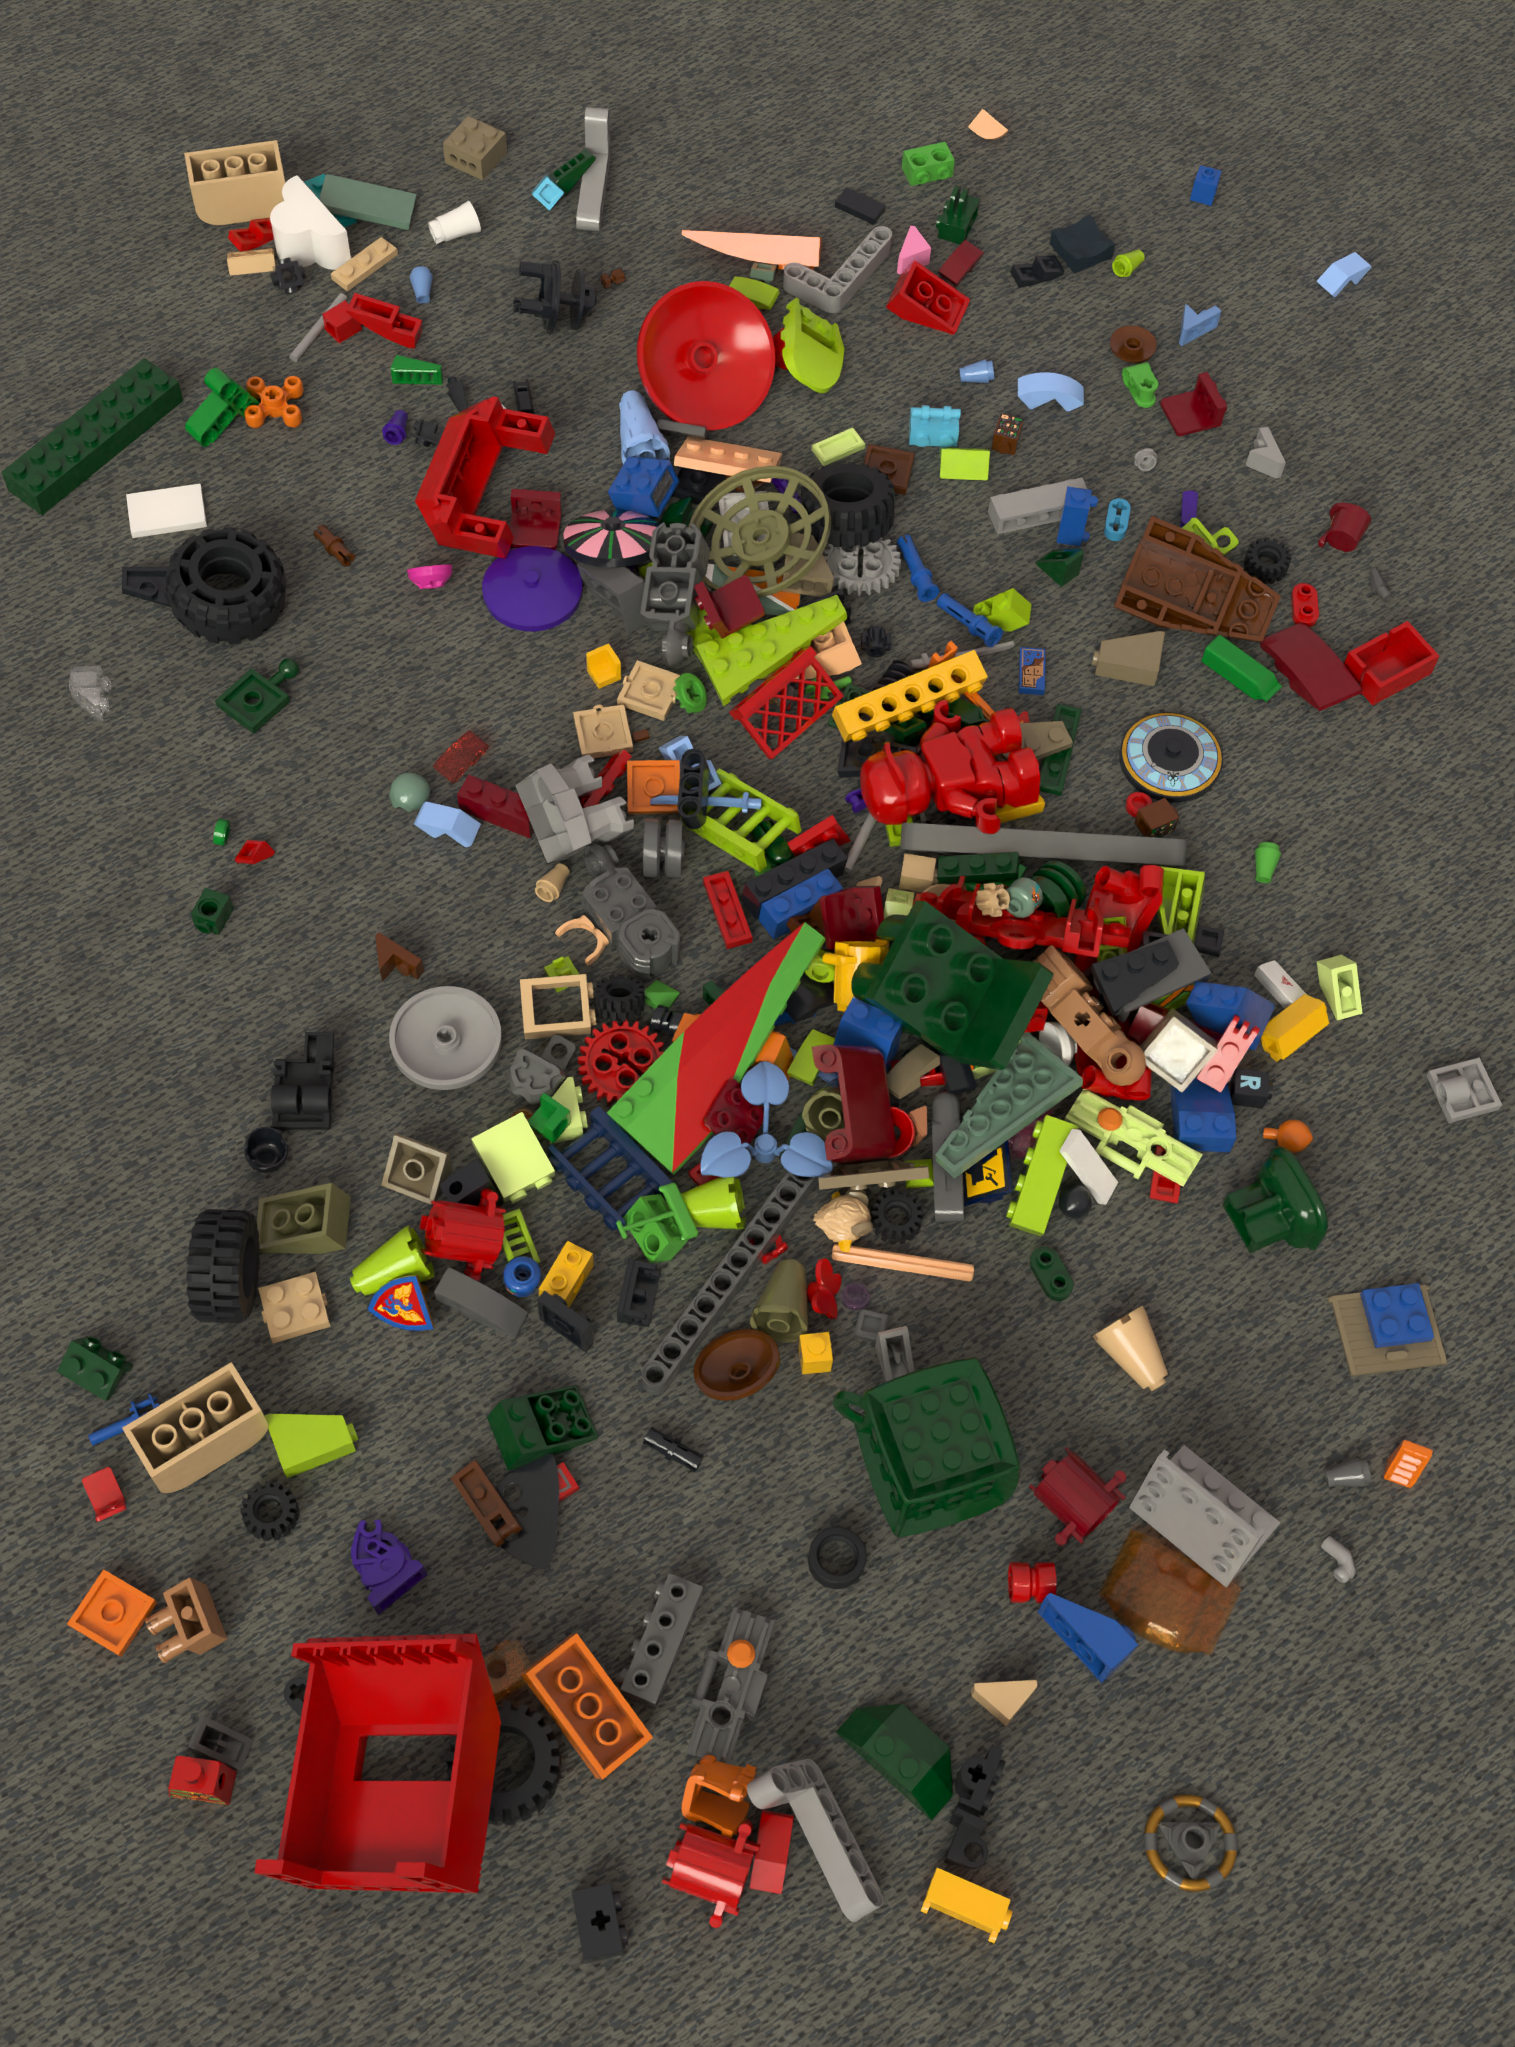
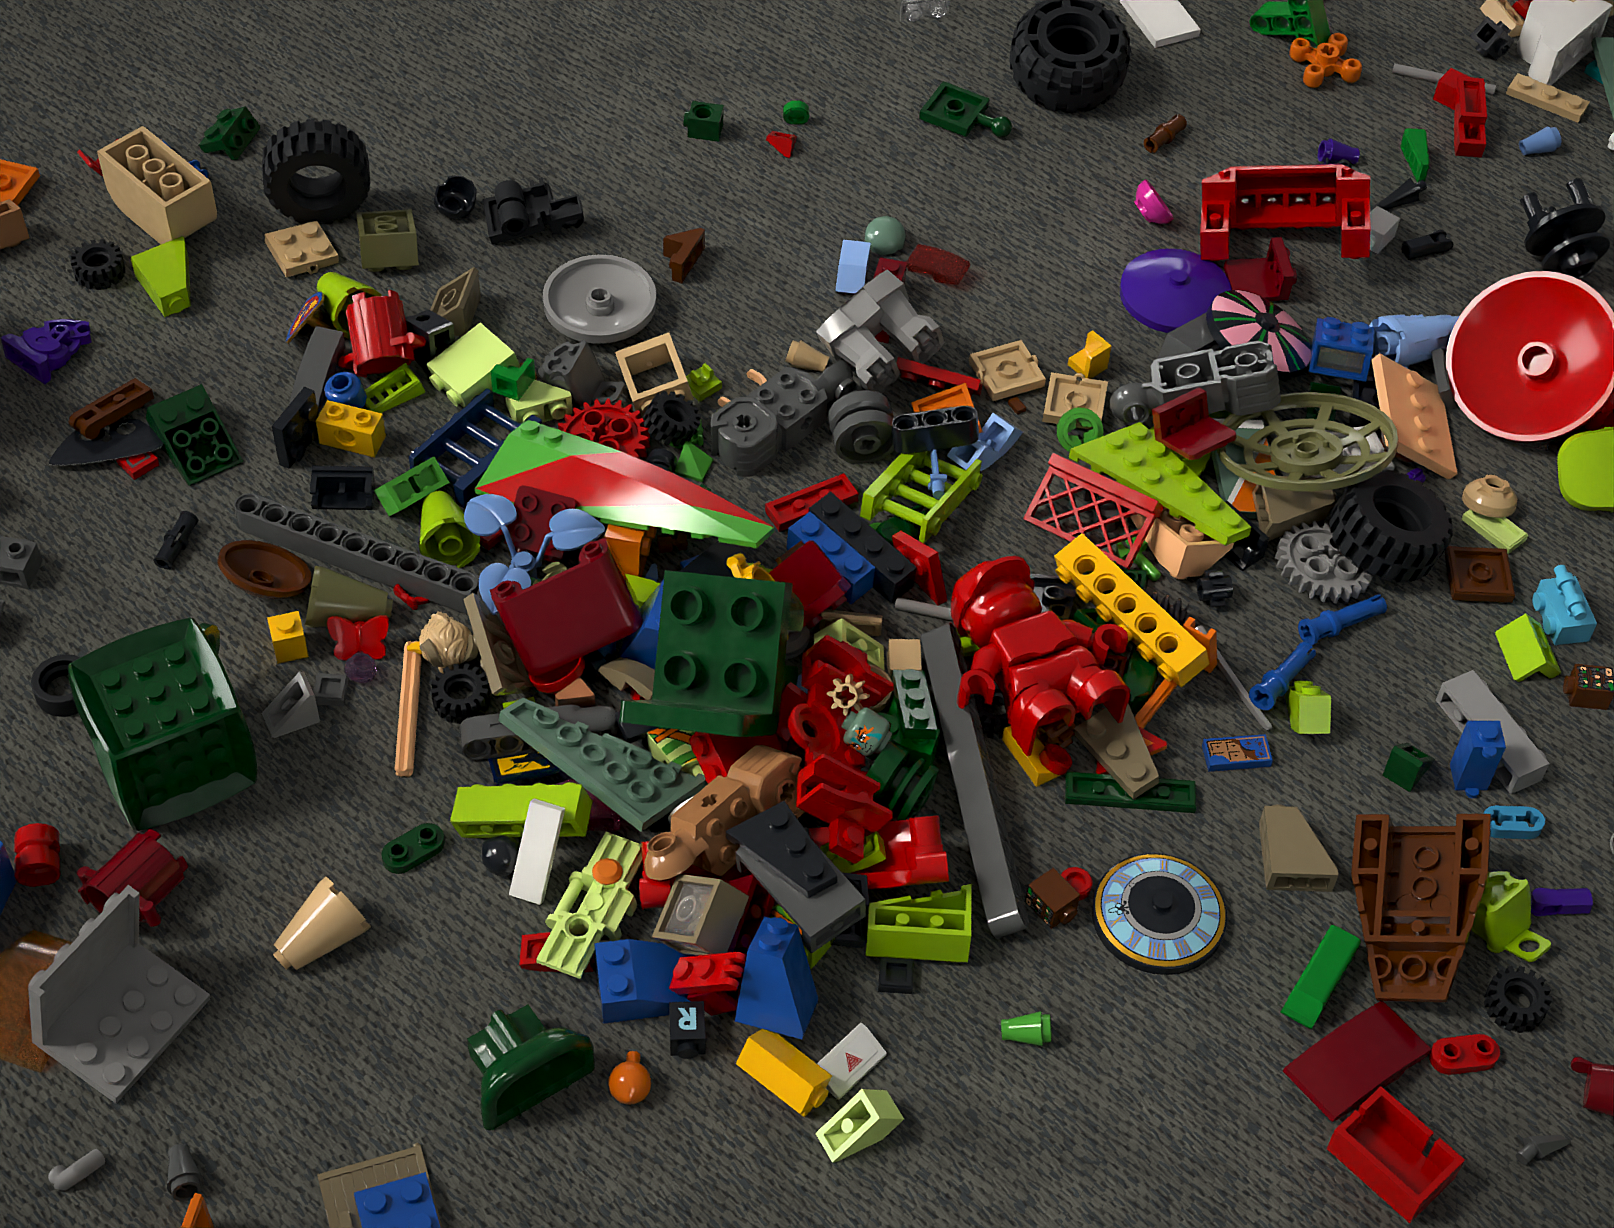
camera: 80 degrees right, 10 degrees down
bright green piece [616,1183,698,1241] -> none
none -> tan piece [1462,475,1518,518]

